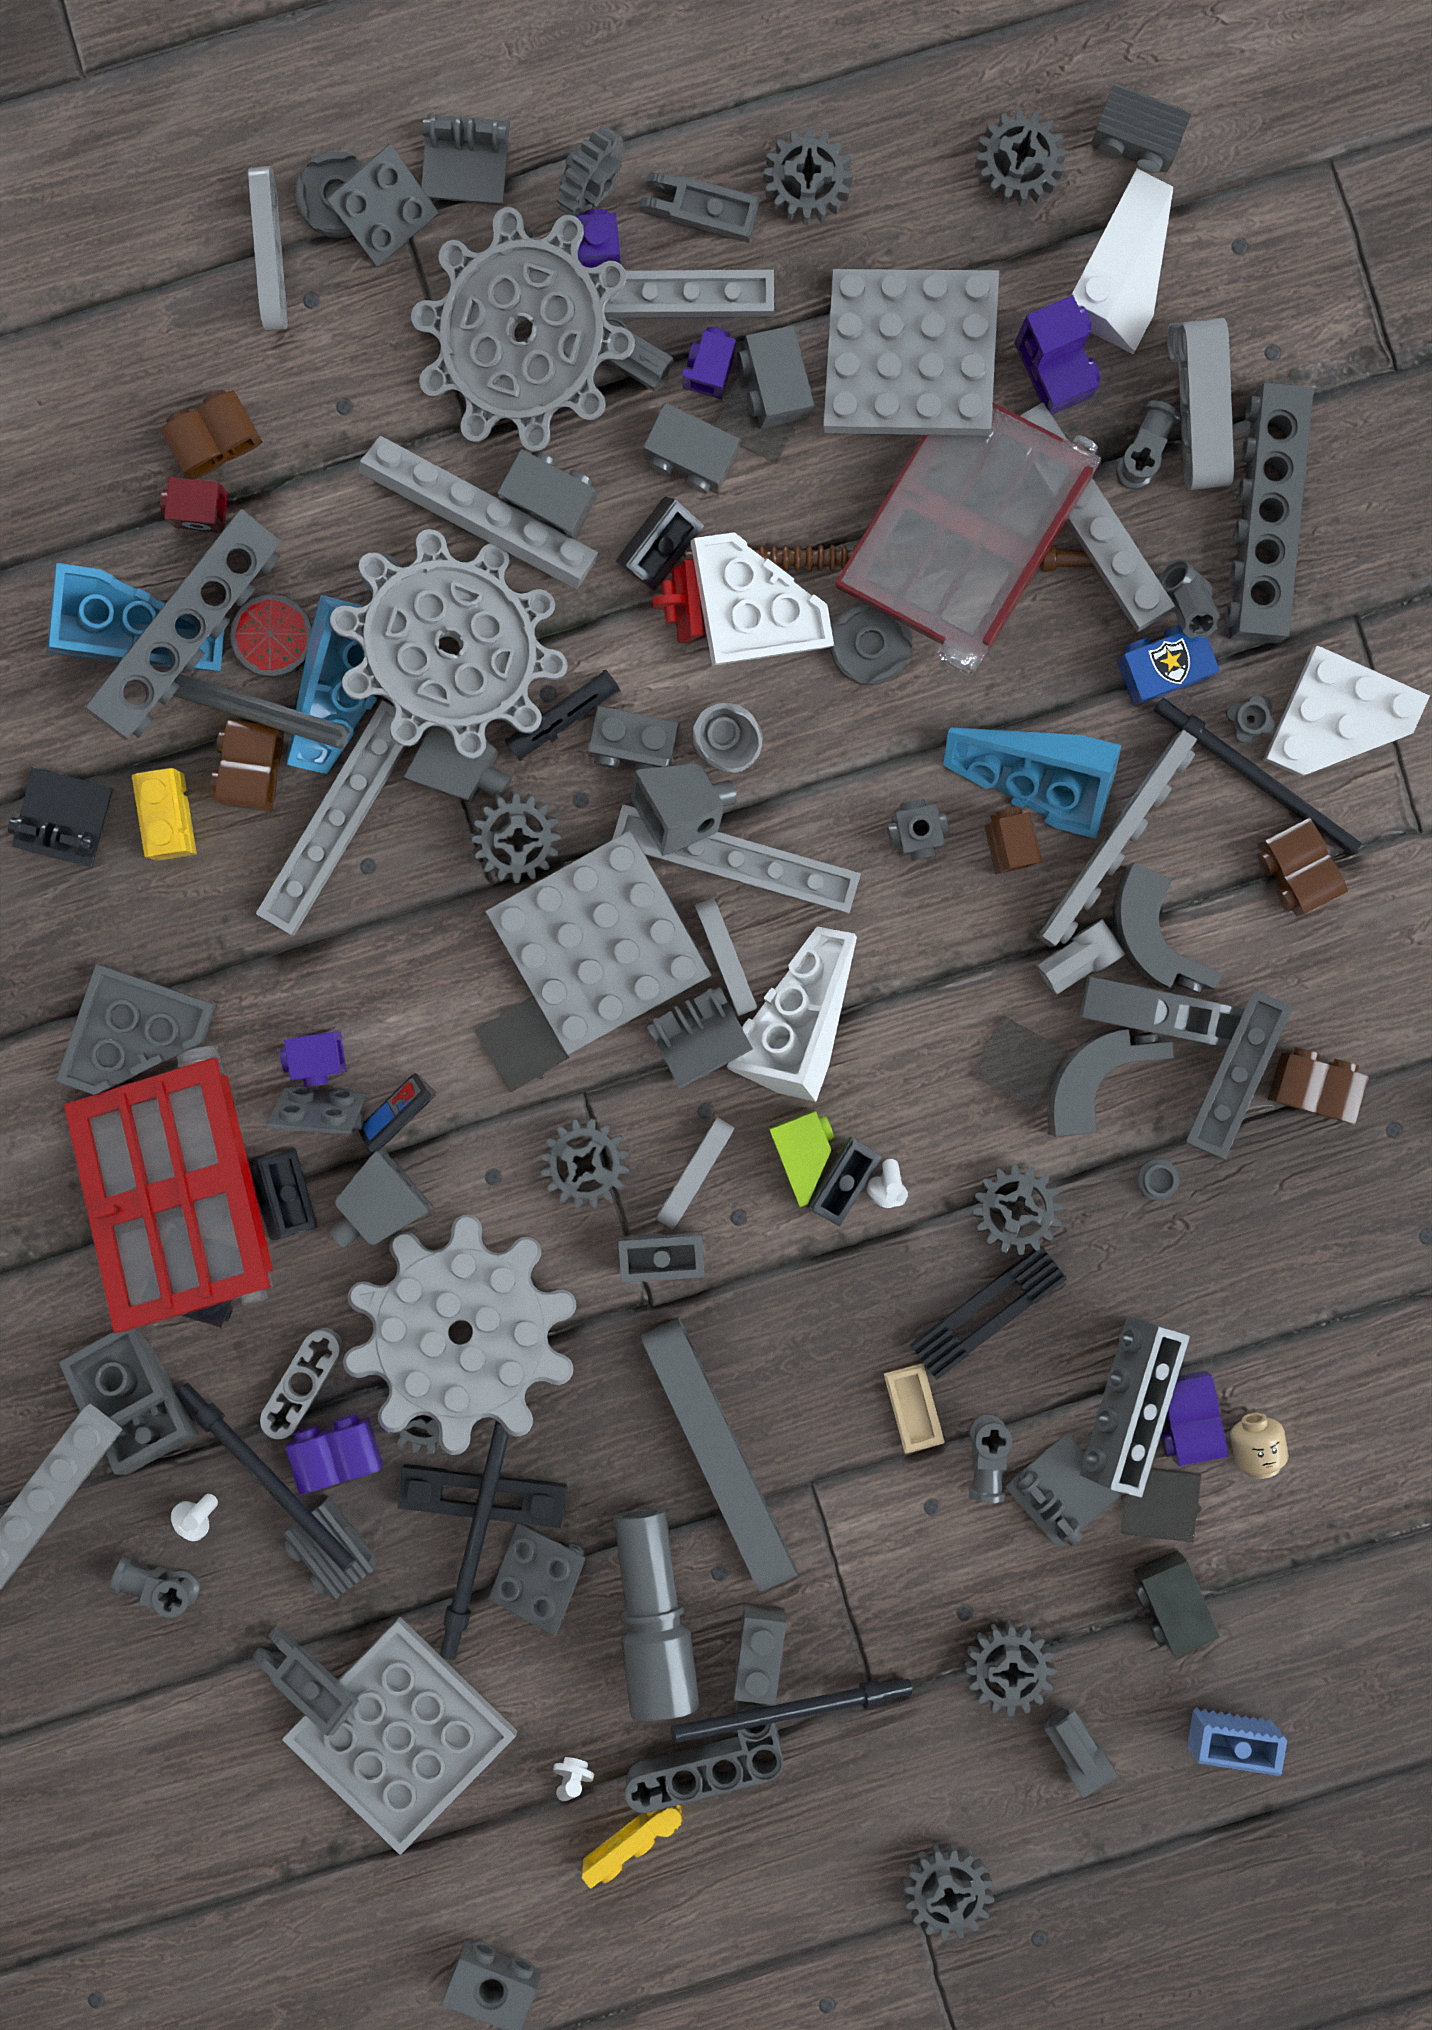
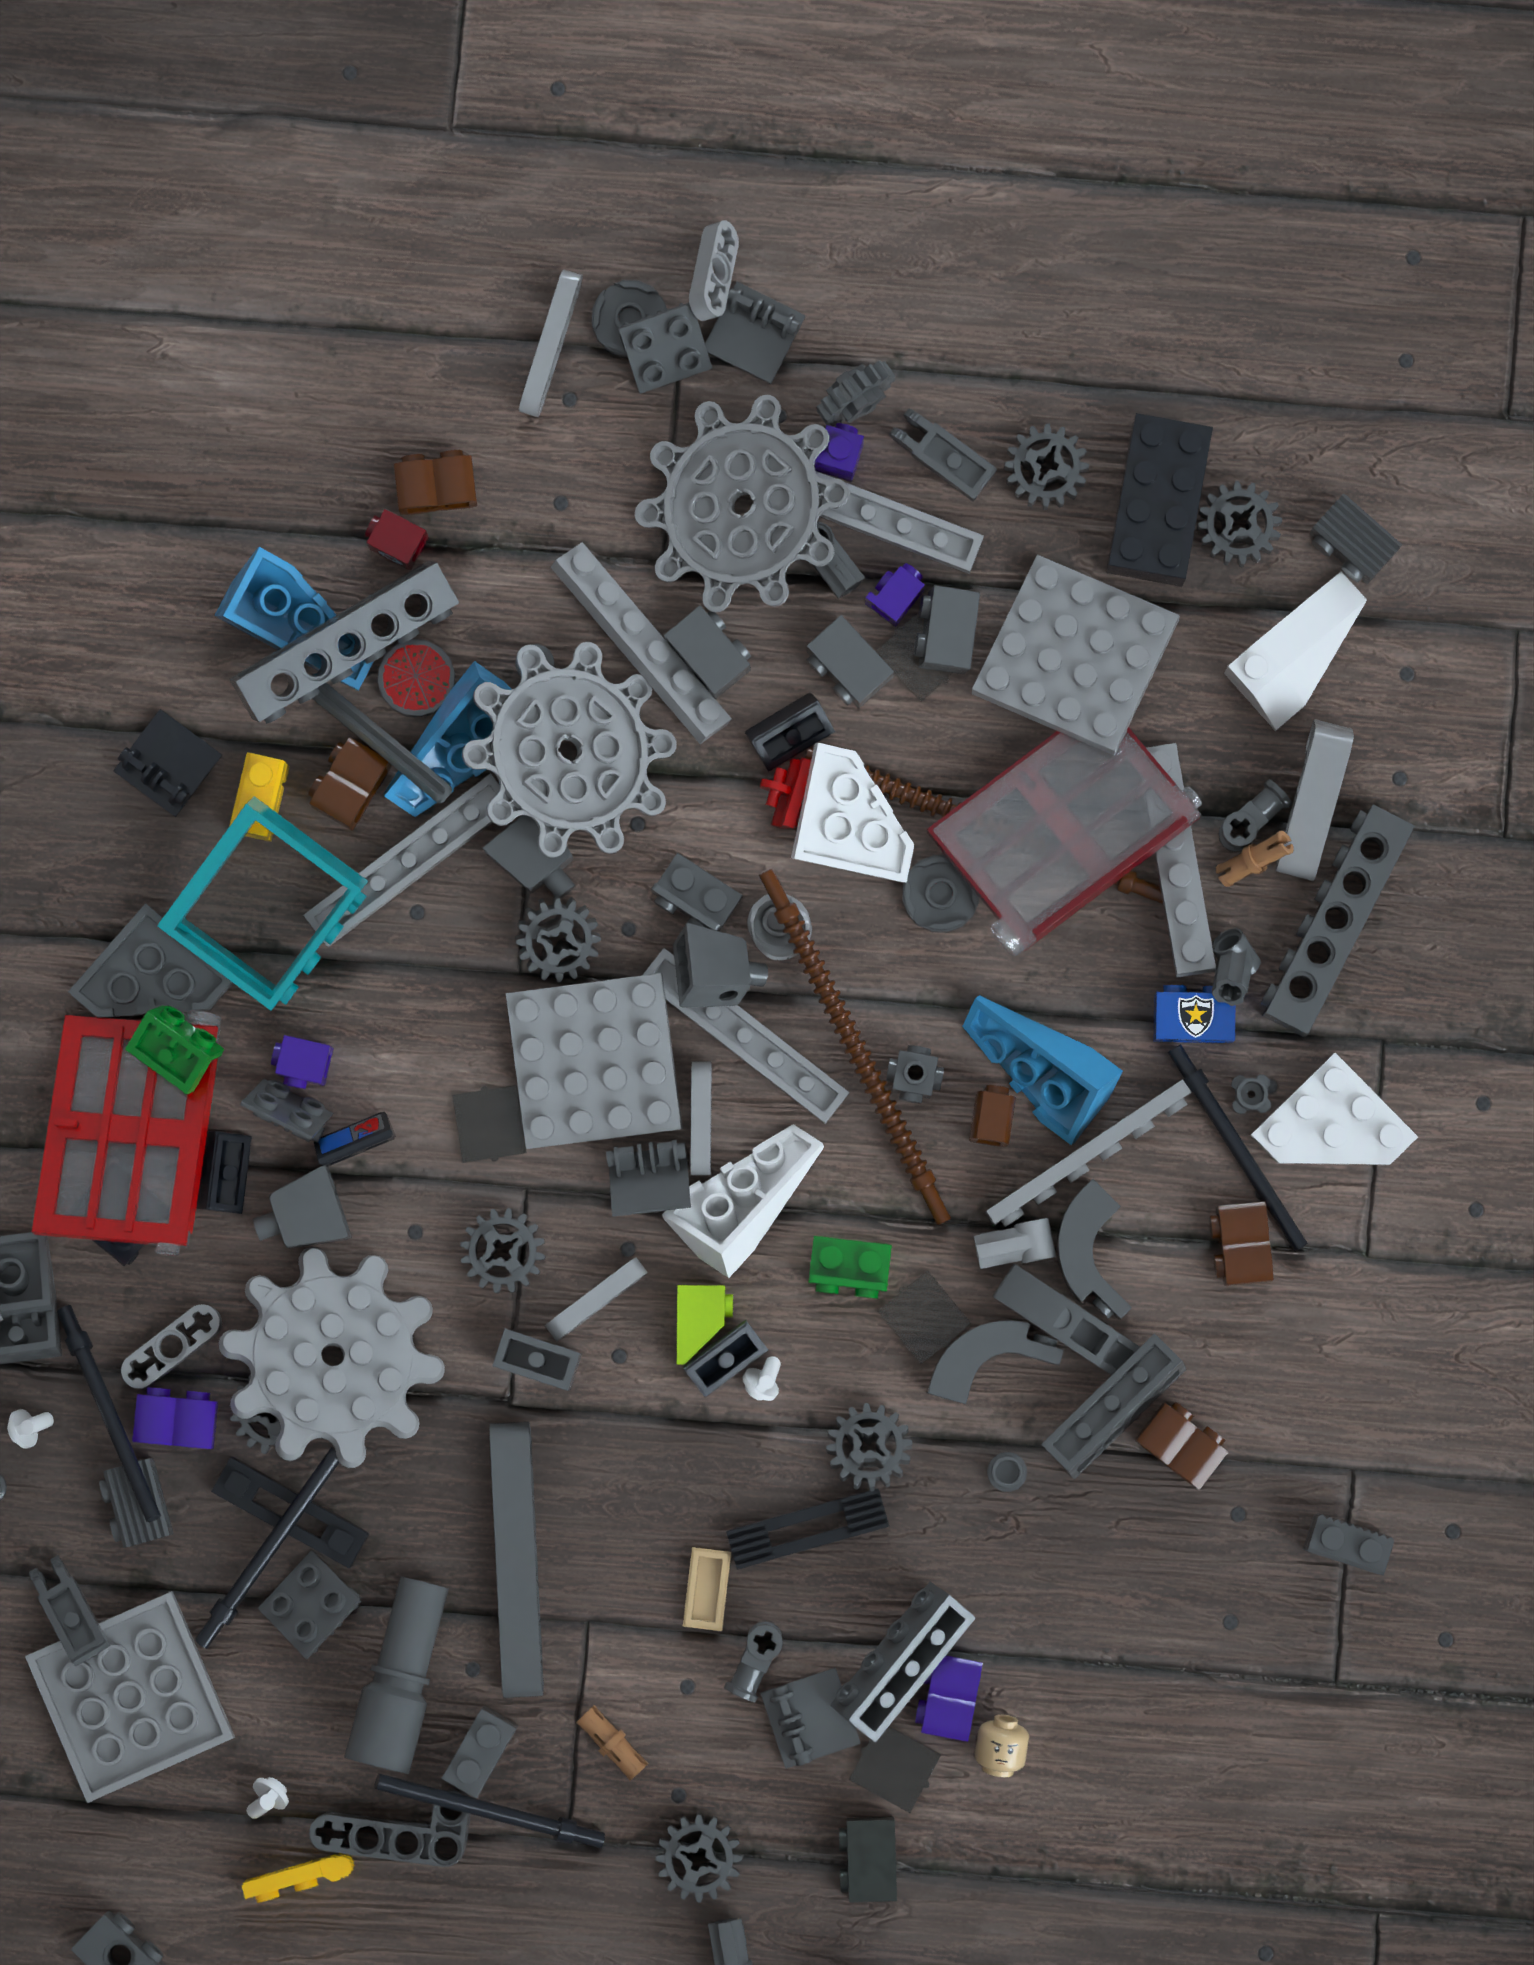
camera: 25 degrees right, 5 degrees down
black pin [505,669,621,762] -> none
dark purple brick [1014,295,1100,415] -> none
none -> green bracket [125,1005,224,1095]
none -> teal window [157,796,368,1011]
none -> medium nougat pin [576,1705,649,1781]
none -> light grey beam [689,220,739,321]
none -> reddish brown hose [759,868,951,1225]
none -> green bracket [808,1236,892,1299]
none -> black brick [1106,413,1213,587]
none -> medium nougat pin [1216,830,1294,887]

